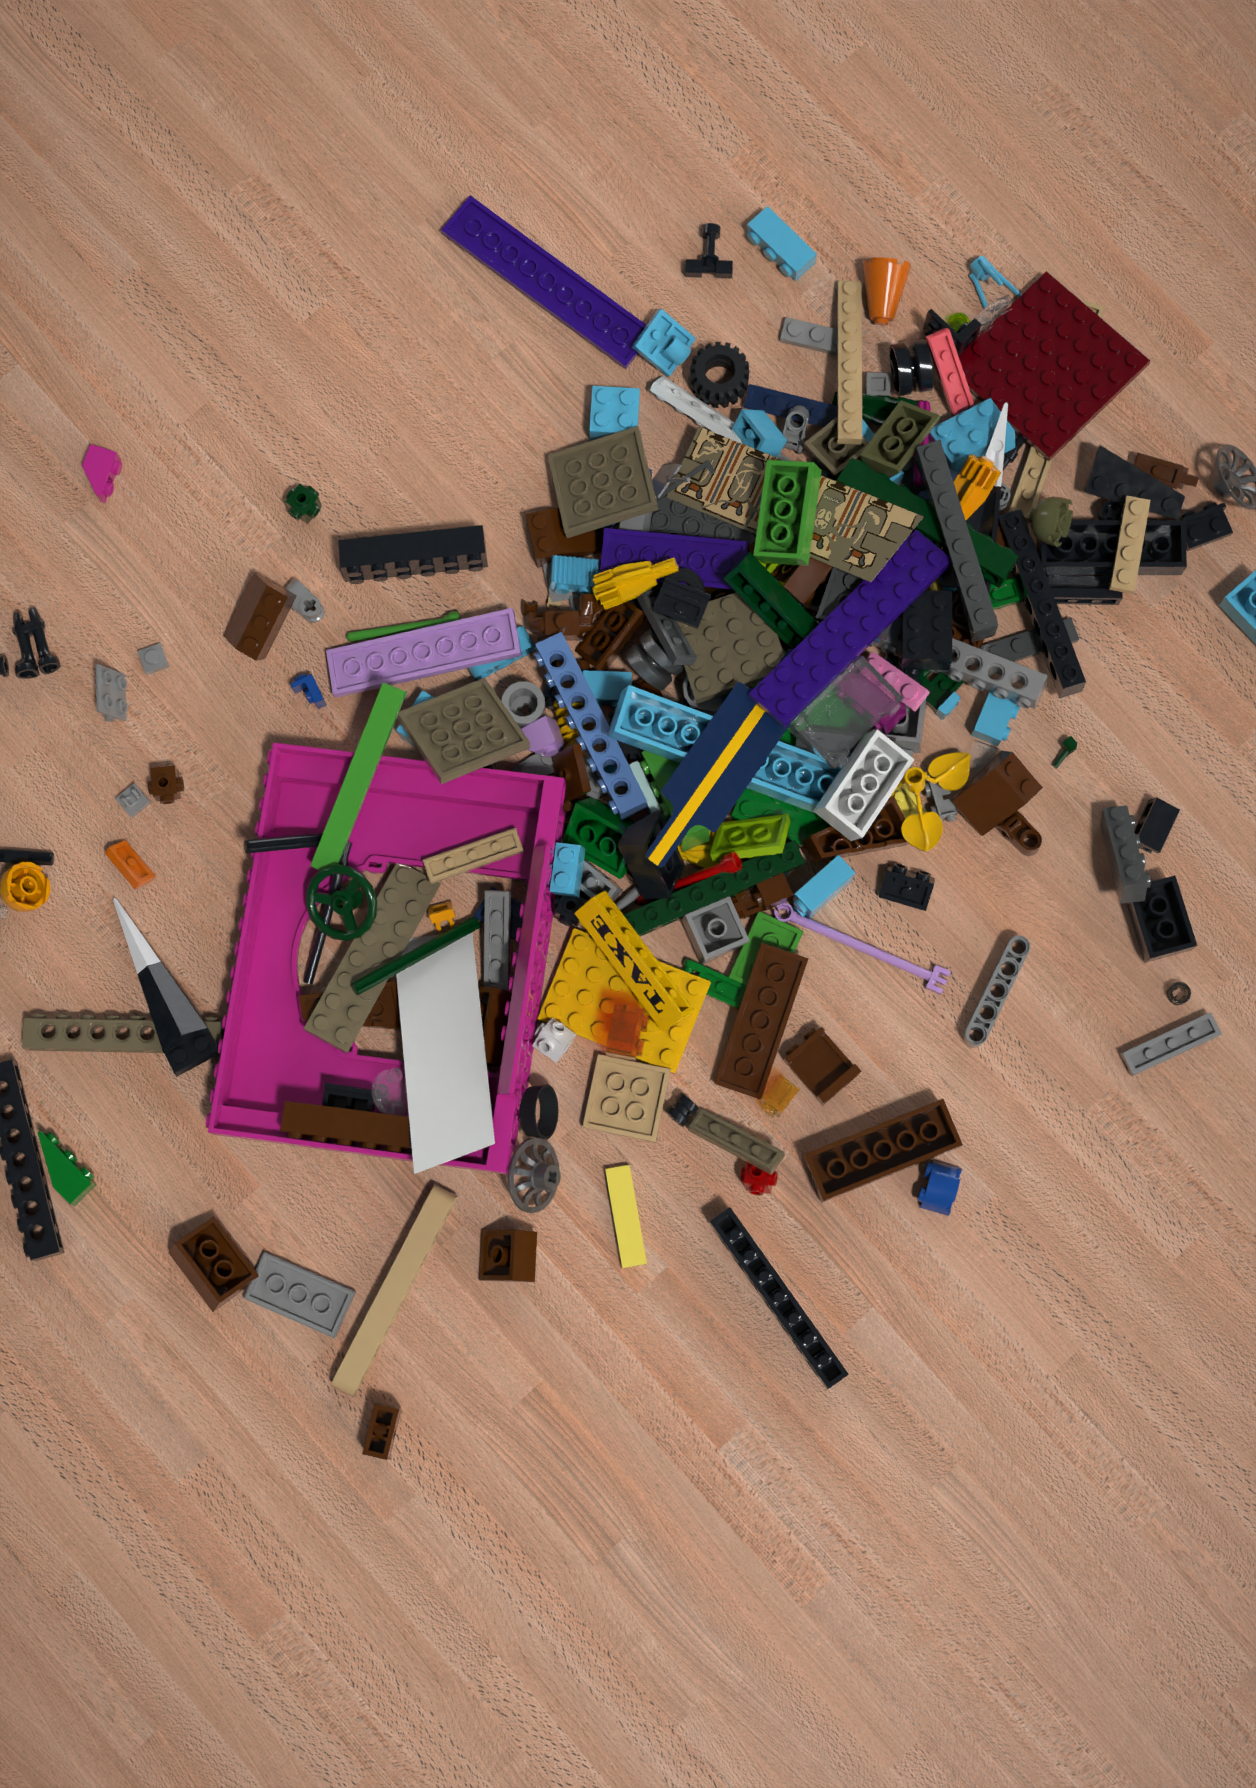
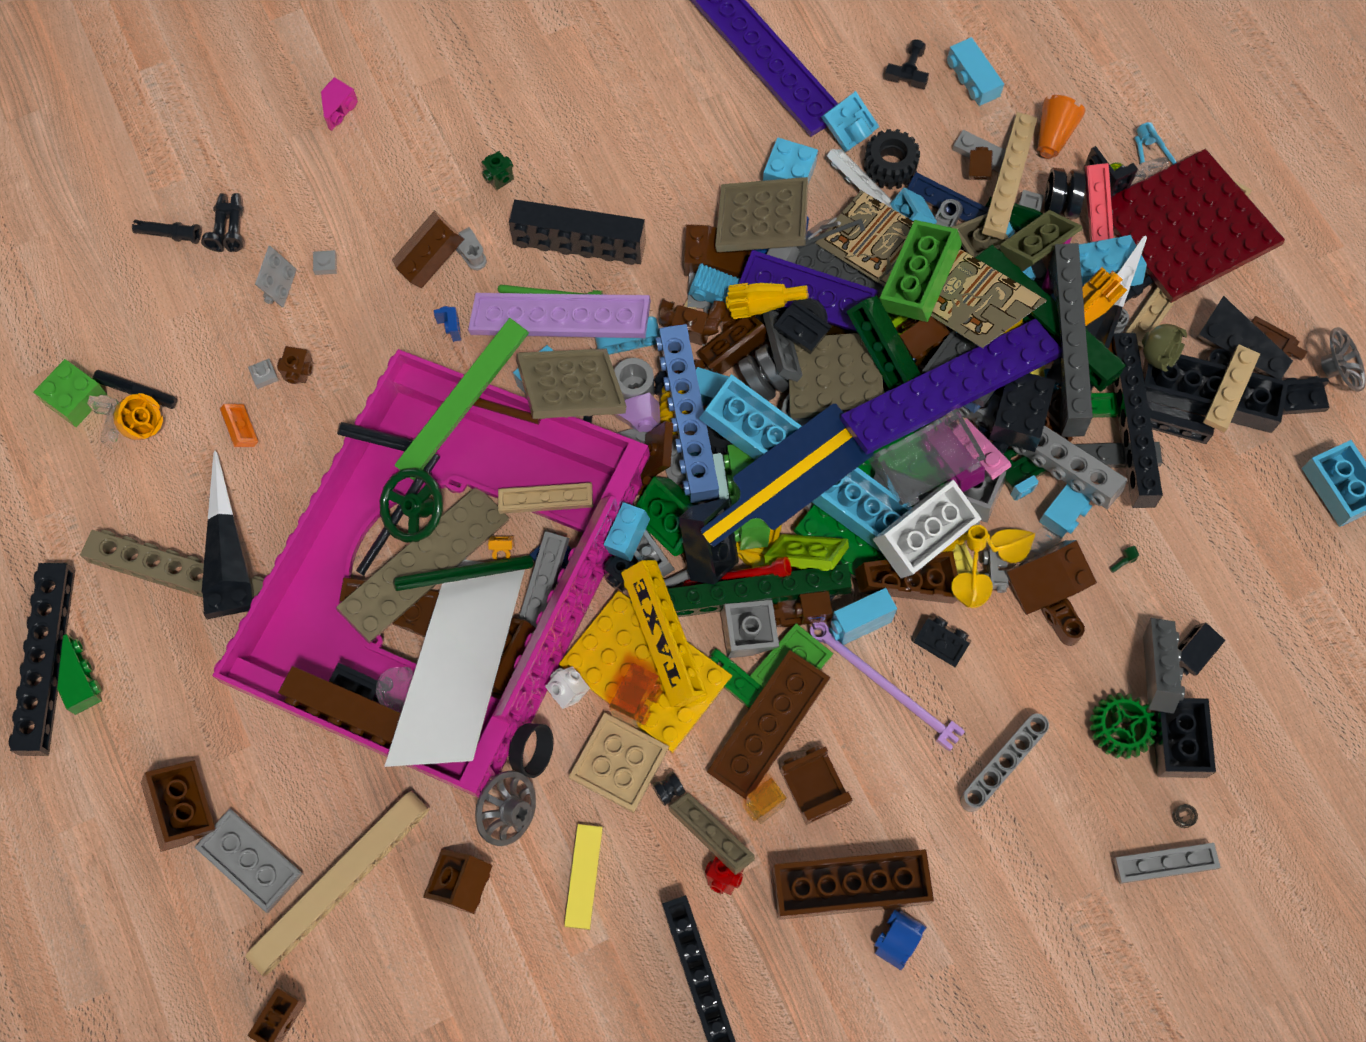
camera: 15 degrees right, 10 degrees down
none -> reddish brown bar [473,398,541,425]
none -> reddish brown brick [969,147,993,180]
none -> green gear [1089,693,1157,759]

